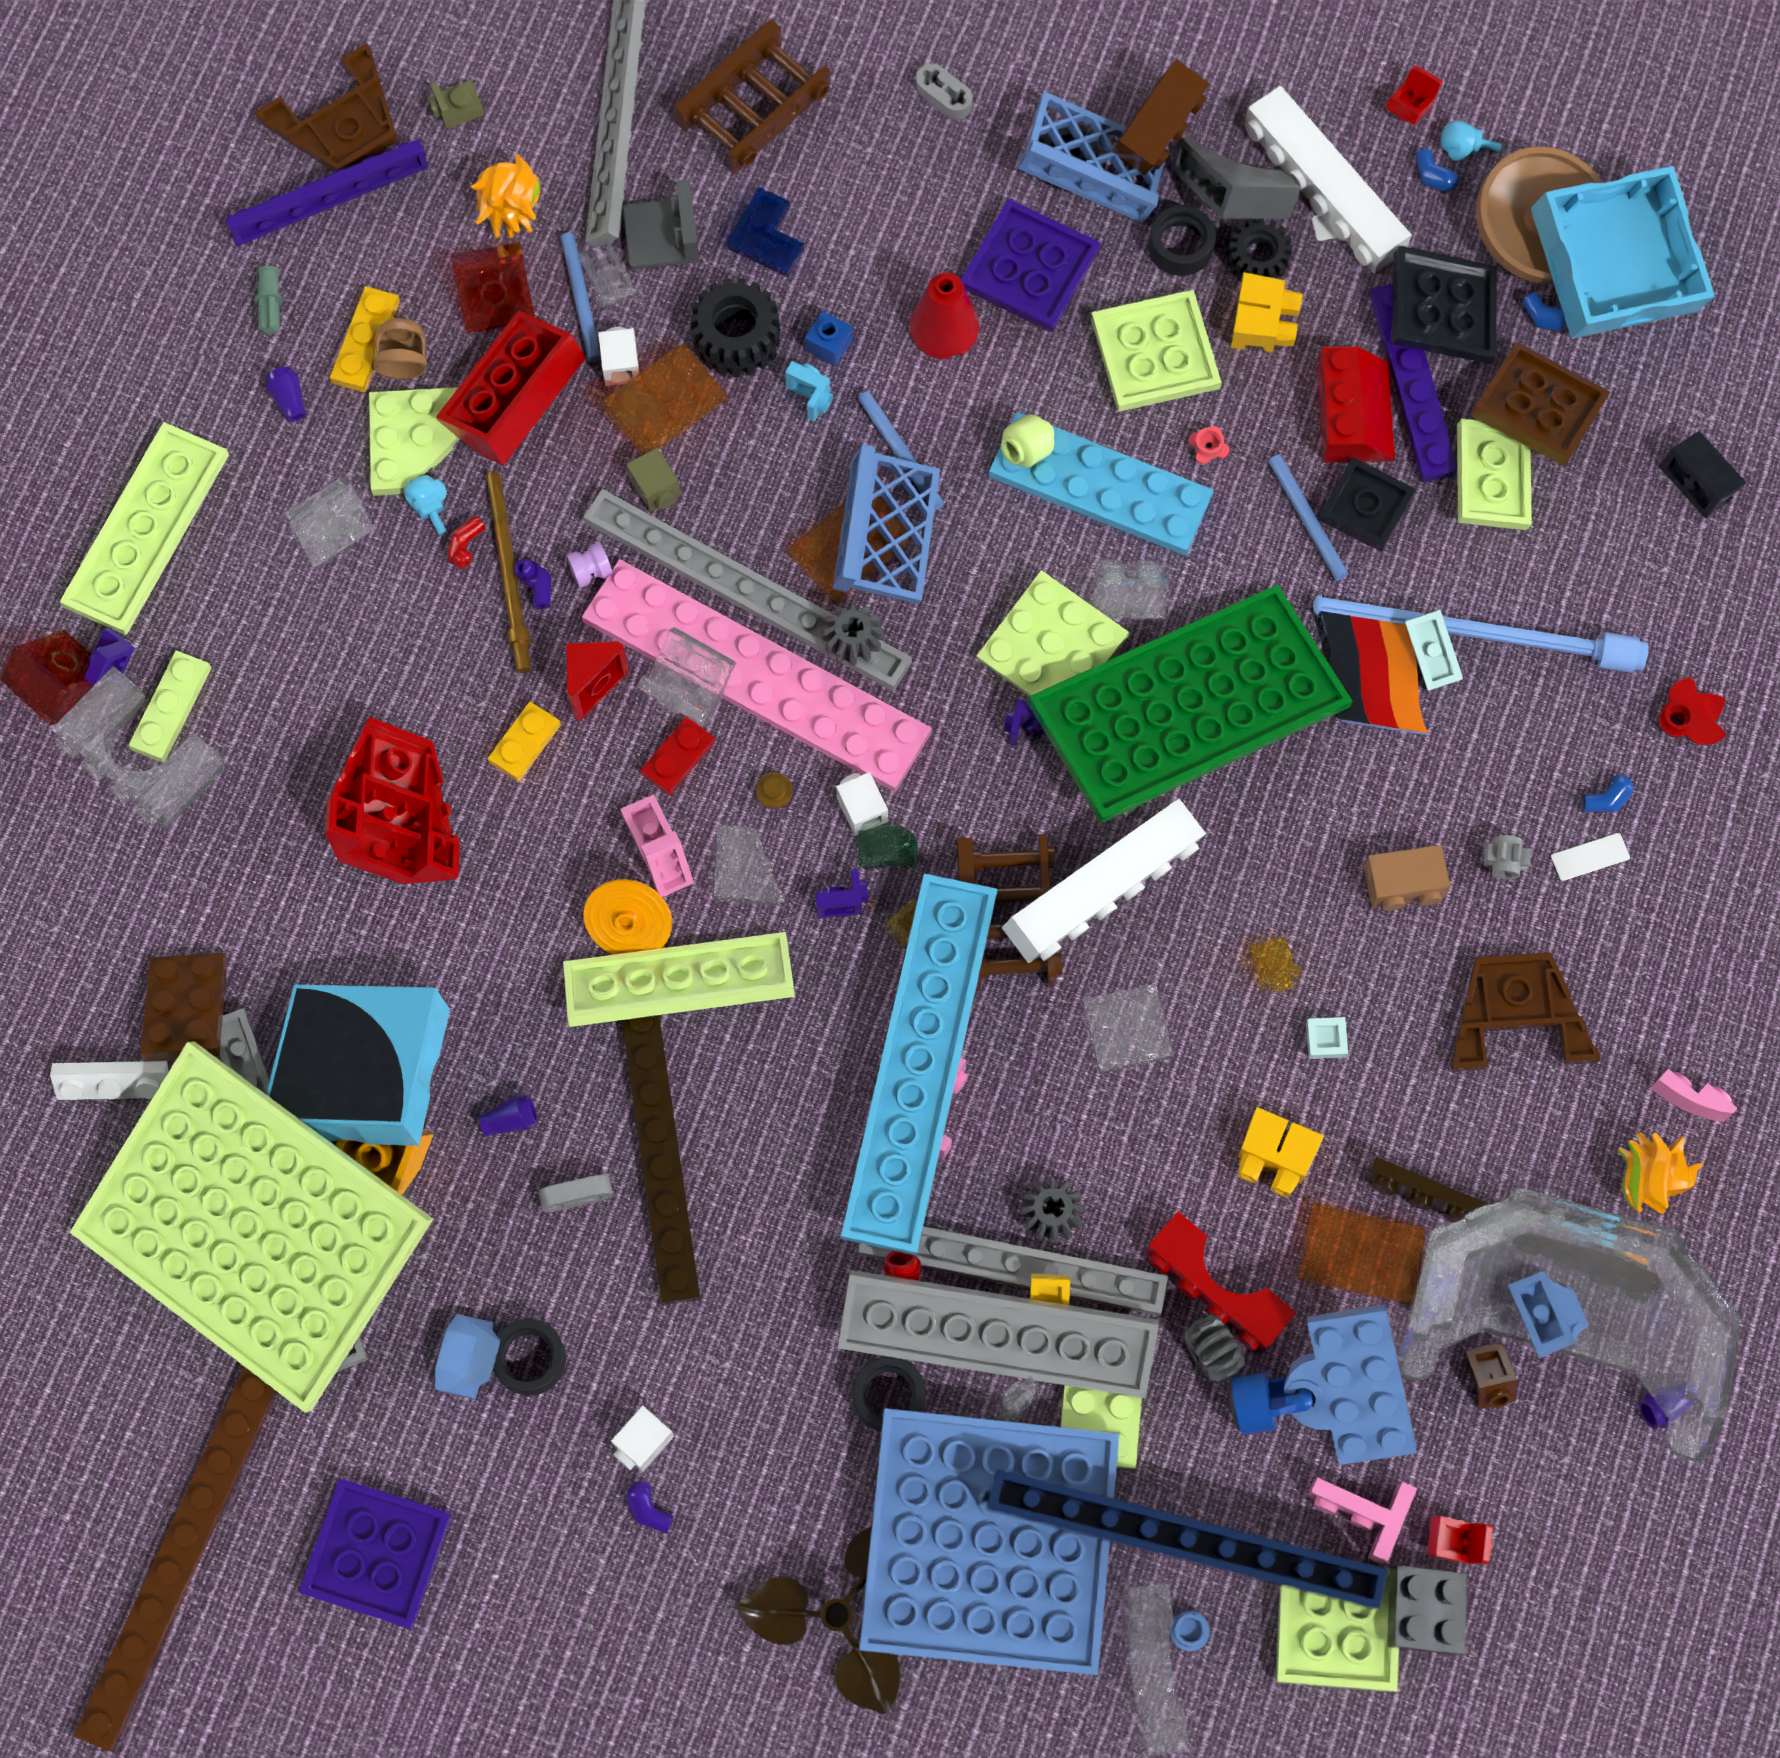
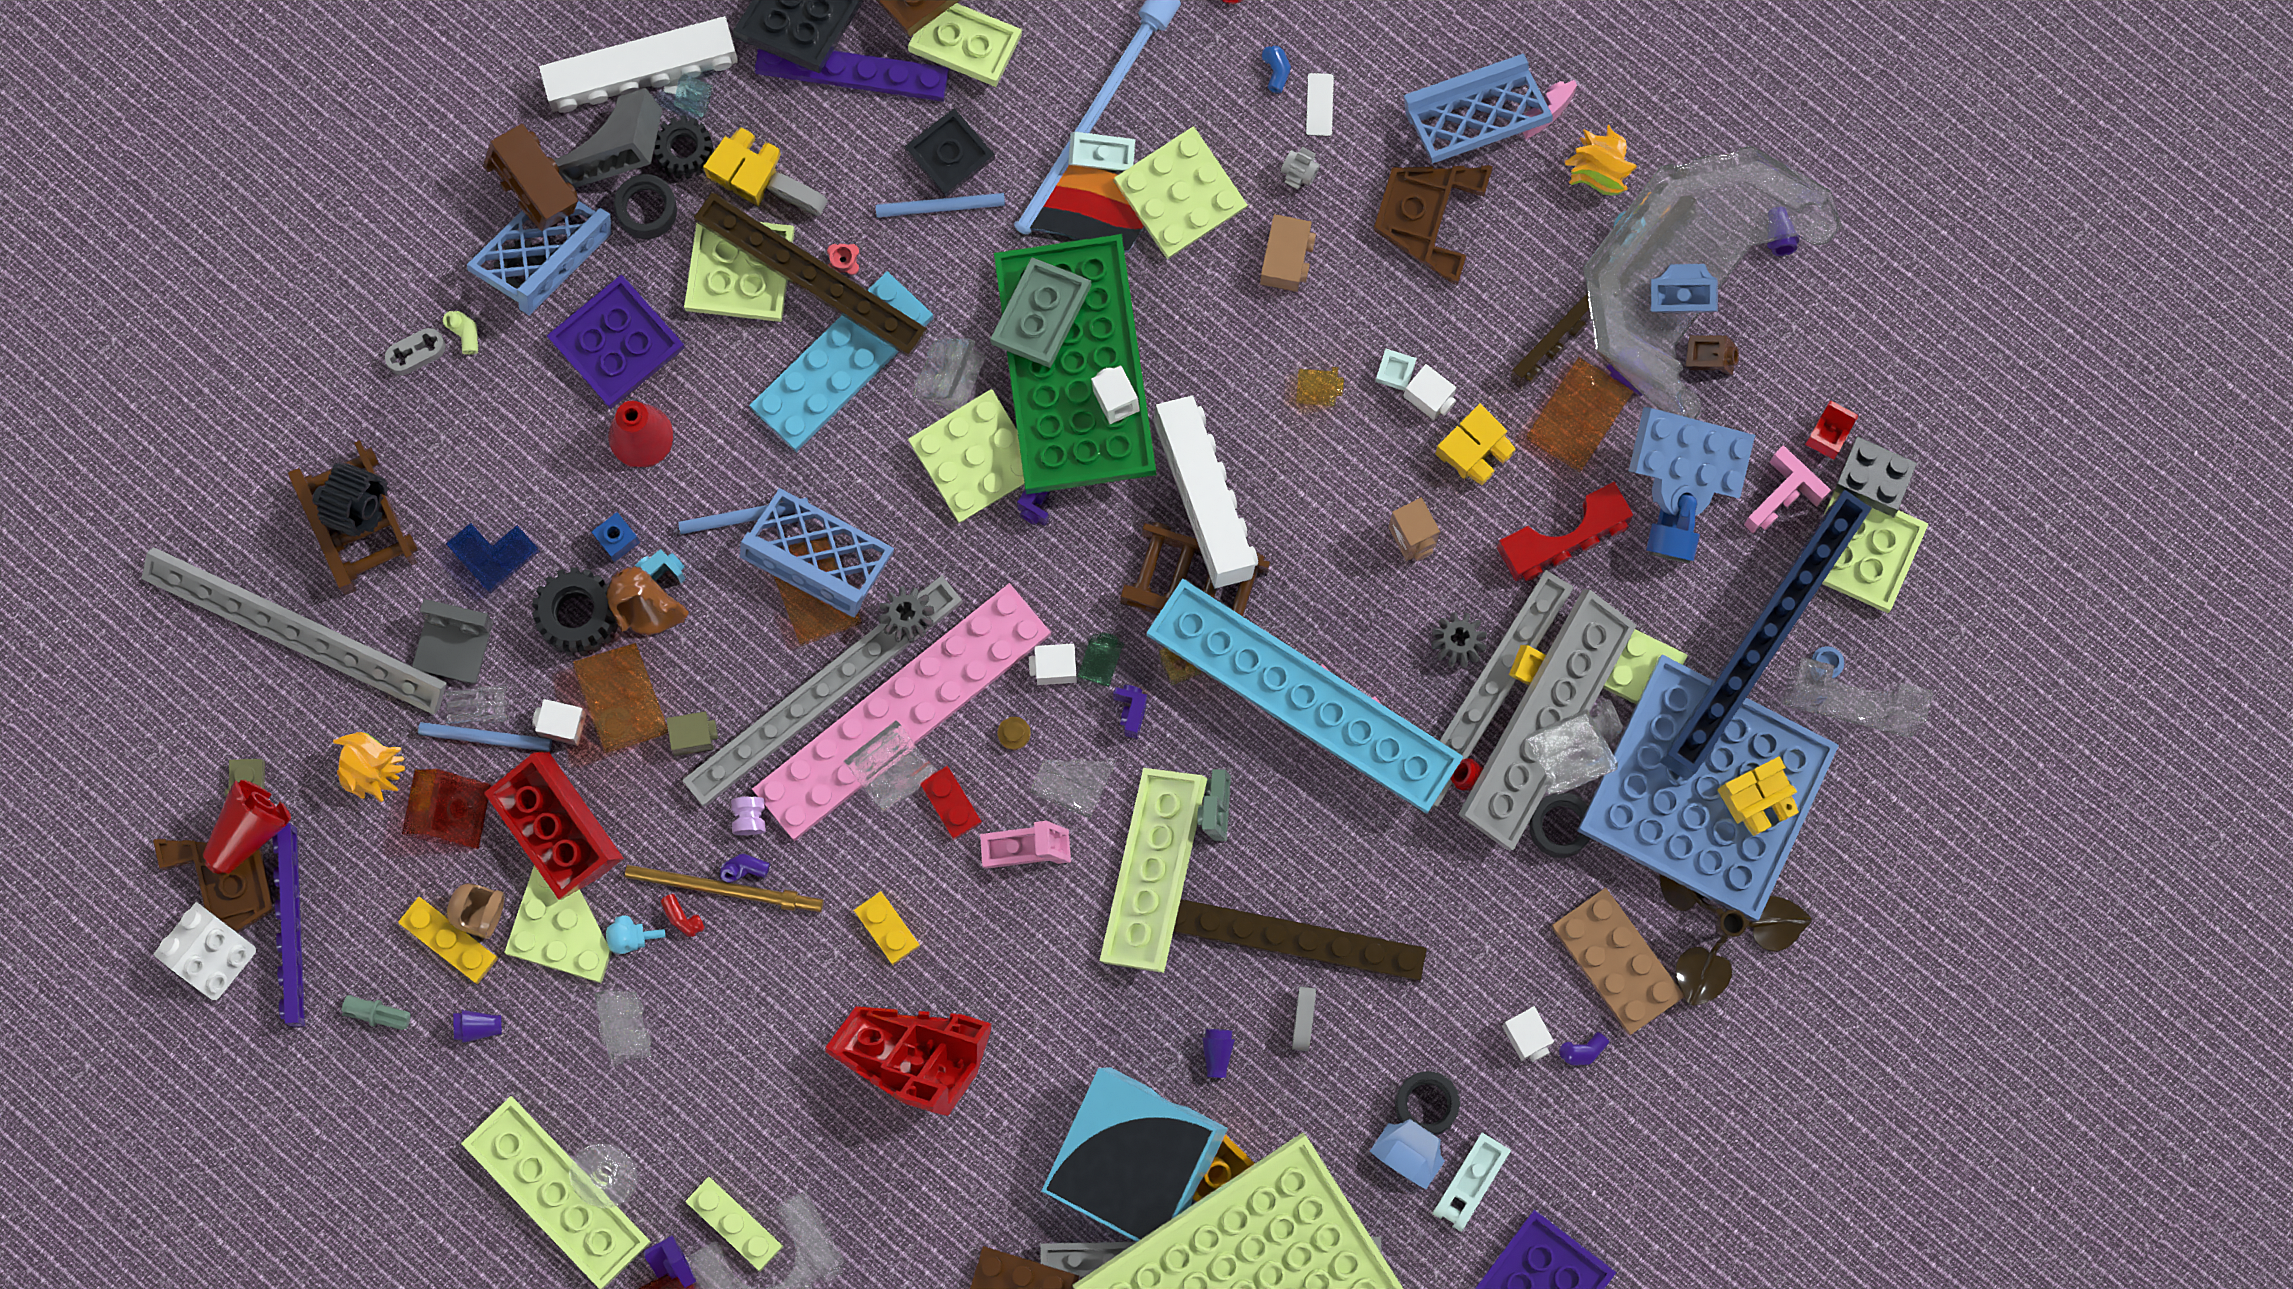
camera: 70 degrees left, 5 degrees up
red slope [566,641,629,722] -> none
light orange shield [583,879,672,955] -> none
yellowish green head [1001,414,1055,468] -> none
clear plate [1082,984,1174,1074] -> none
dark grey gear [1184,1314,1244,1384] -> none
red slope [1317,346,1395,463] -> none
none -> white bracket [153,902,256,1000]
none -> red cone [203,780,291,874]
none -> black brick [313,462,389,537]
none -> yellowish green arm [443,311,478,355]
none -> clear dish [570,1144,637,1208]
none -> dark orange piece [606,566,689,636]
none -> clear light blue plate [673,74,713,117]
none -> dark brown plate [694,192,928,358]
none -> light grey beam [767,173,828,216]
none -> sand green plate [990,257,1092,368]
none -> white brick [1091,366,1140,424]
none -> yellowish green plate [1113,126,1248,260]
none -> sand green plate [1198,769,1231,841]
none -> medium nougat brick [1388,497,1440,561]
none -> white brick [1403,364,1456,420]
none -> medium blue fence [1404,53,1553,164]
none -> light aqua plate [1432,1132,1511,1232]
none -> clear plate [1526,709,1618,795]
none -> medium nougat plate [1551,888,1684,1036]
none -> yellow hips [1717,756,1799,836]

